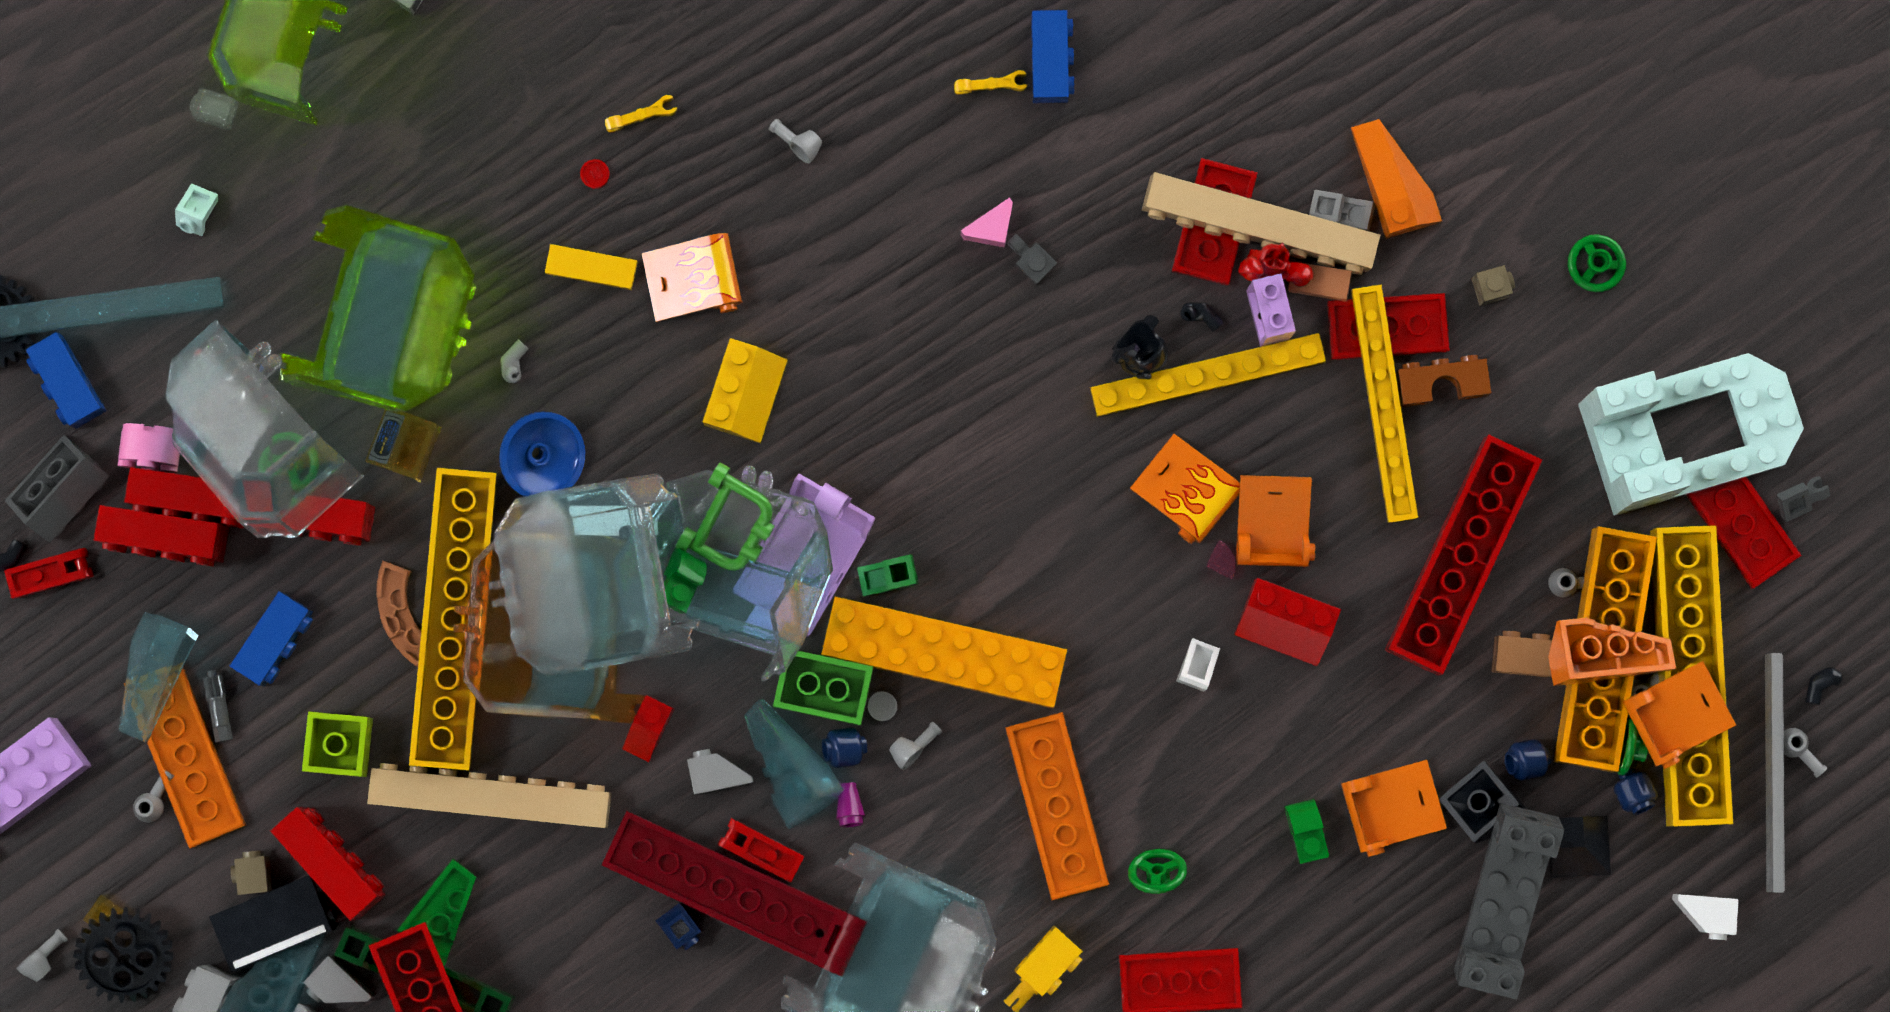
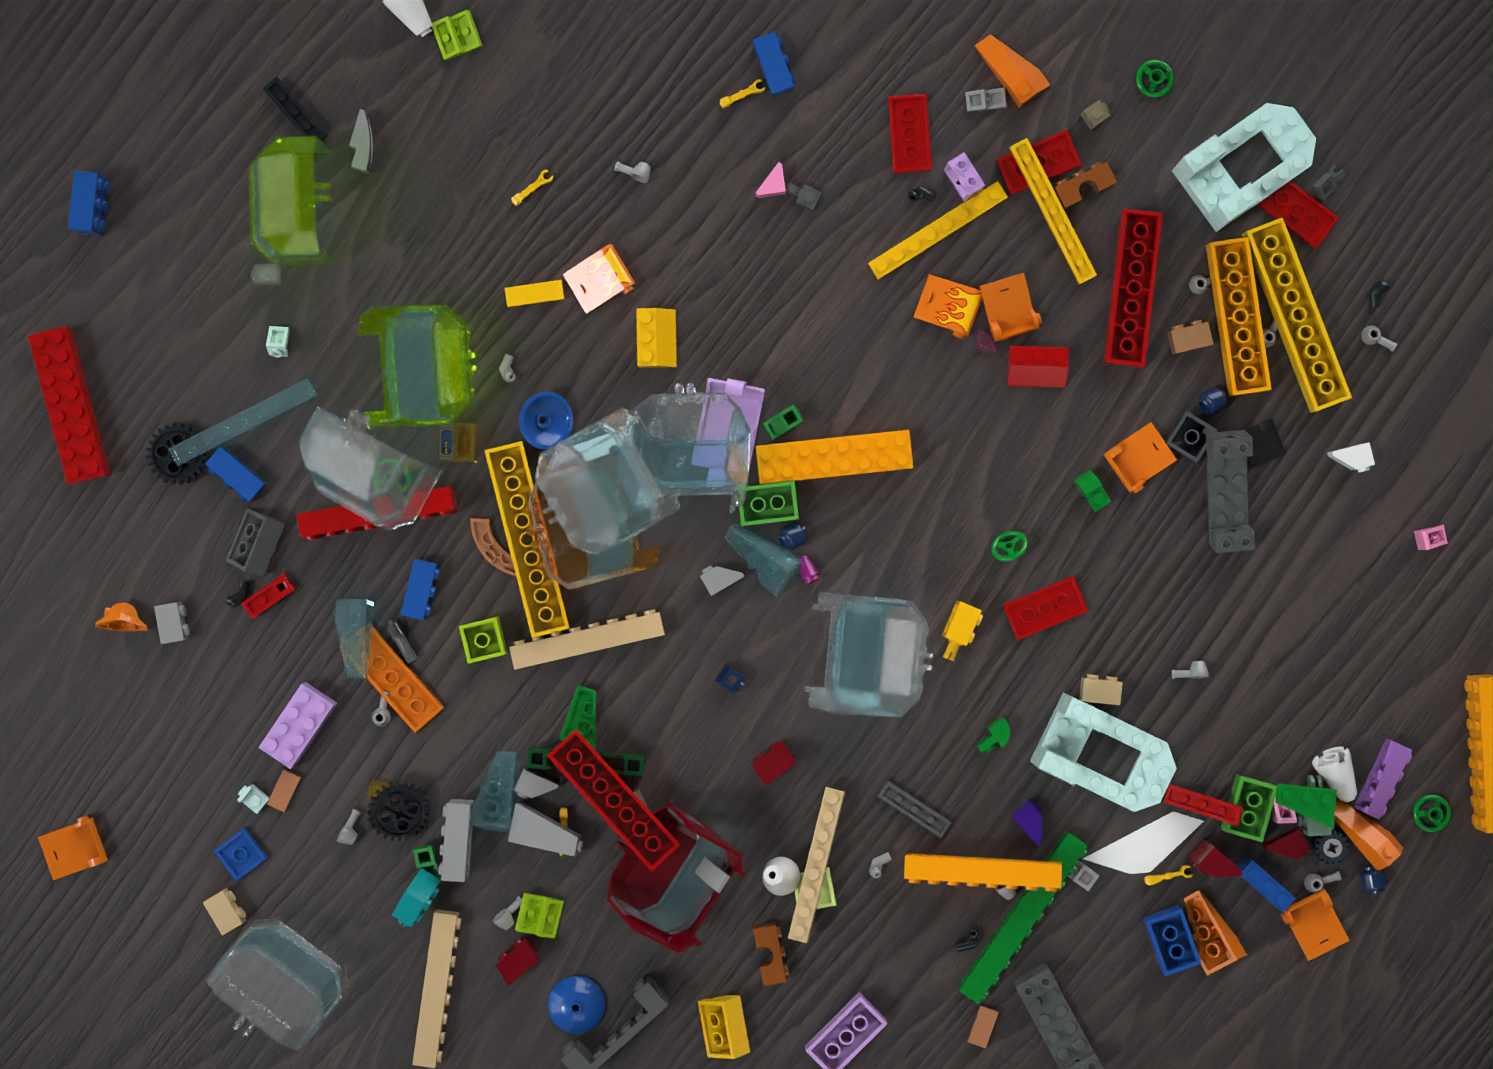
camera: 15 degrees left, 5 degrees up
red brick [94,505,229,567] -> none
bright pink brick [118,423,182,473] -> none
black panel [209,875,338,972] -> none
dark tan brick [231,850,273,895] -> none
red brick [270,807,386,921] -> none
red piece [580,159,610,189] -> none
dark red hinge [601,811,868,977] -> none
red slope [622,695,675,762] -> none
green brick [656,548,707,614] -> none
bright green bar [675,462,775,571] -> none
red plate [717,818,805,883] -> none
light grey piece [868,691,897,721] -> none
light grey bar [889,722,942,771] -> none
orange tile [1005,712,1109,900] -> none
black helmet [1112,315,1168,379] -> none
tan brick [1142,172,1381,275] -> none
white slope [1176,638,1220,692] -> none
red head [1238,243,1314,287] -> none
nougat tile [1288,263,1352,302] -> none
orange wedge [1548,618,1676,686] -> none
dark blue head [1613,769,1658,815] -> none
green piece [1617,717,1648,776] -> none
orange door [1623,661,1736,769] -> none
light grey tile [1765,653,1785,893] -> none

